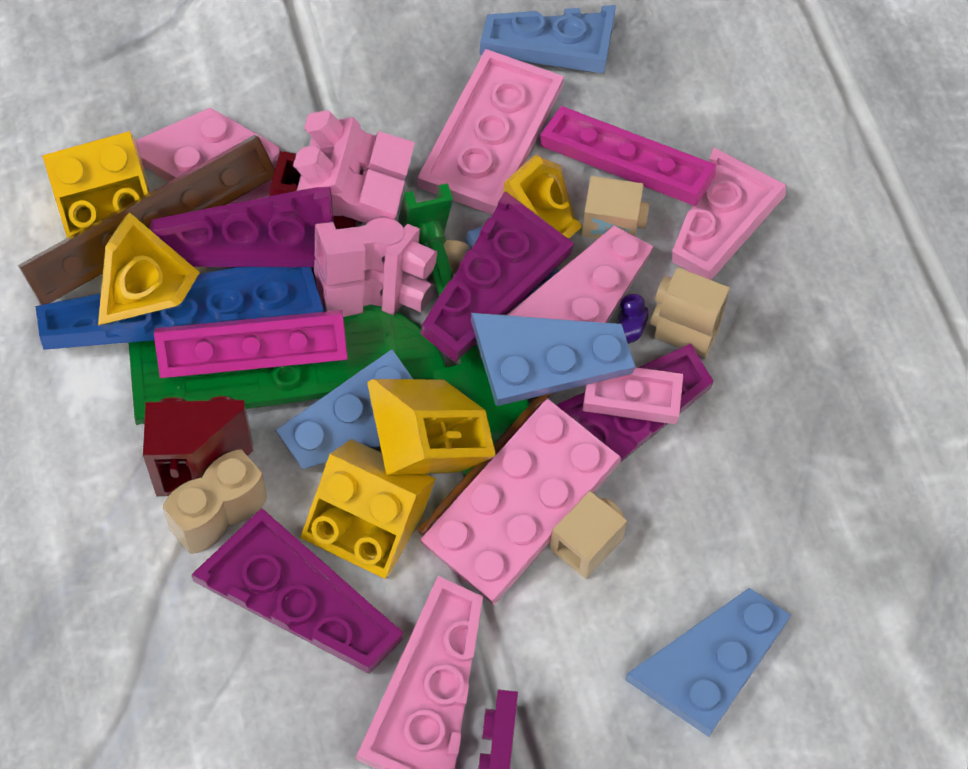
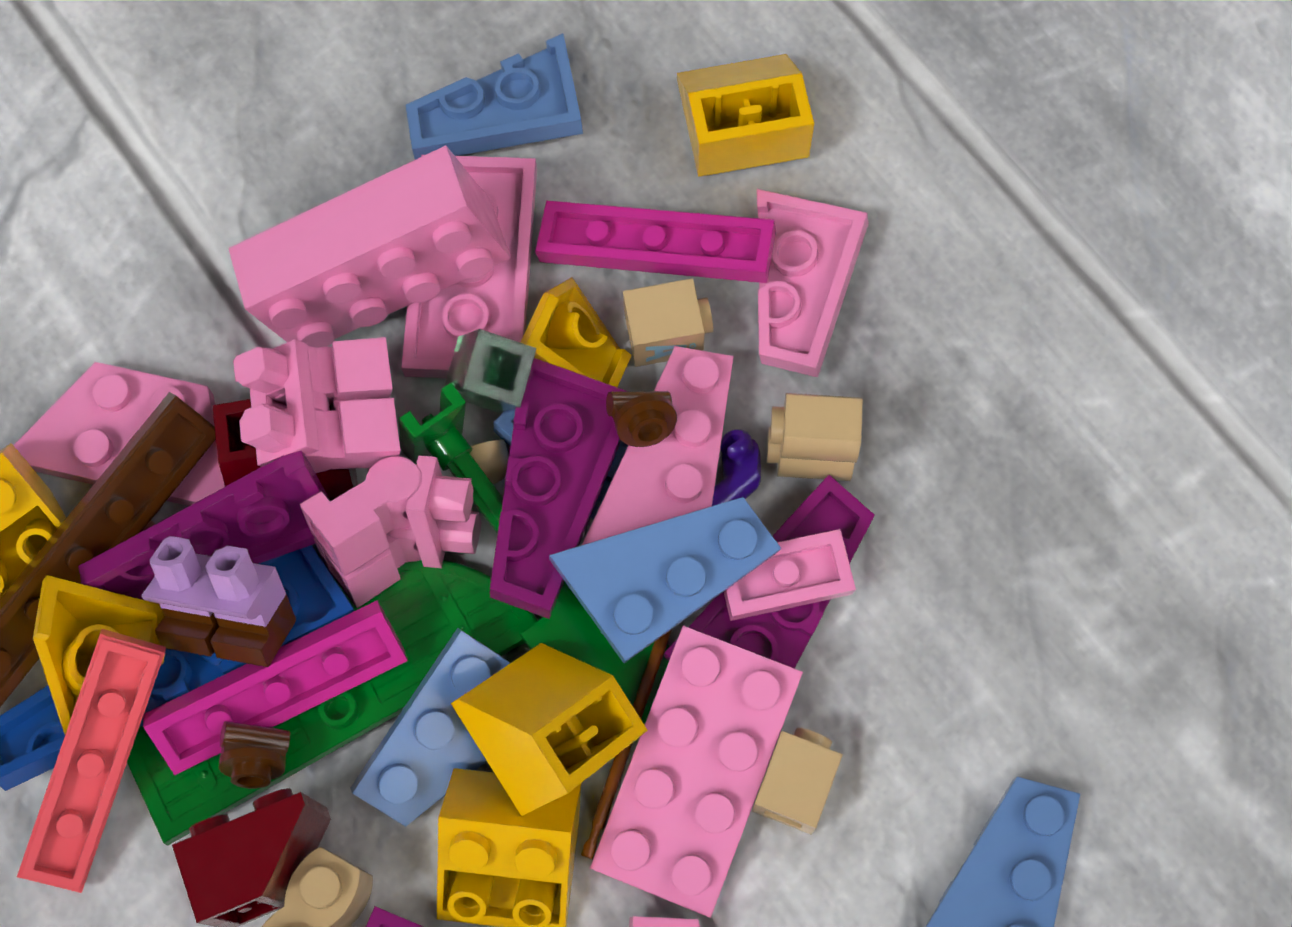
camera: 15 degrees left, 10 degrees up
none -> coral tile [17,629,166,893]
none -> lavender hips [141,536,296,667]
none -> reddish brown plate [219,721,290,789]
none -> bright pink brick [228,145,511,348]
none -> brick [444,329,537,412]
none -> reddish brown plate [606,391,677,447]
none -> yellow slope [677,54,814,177]

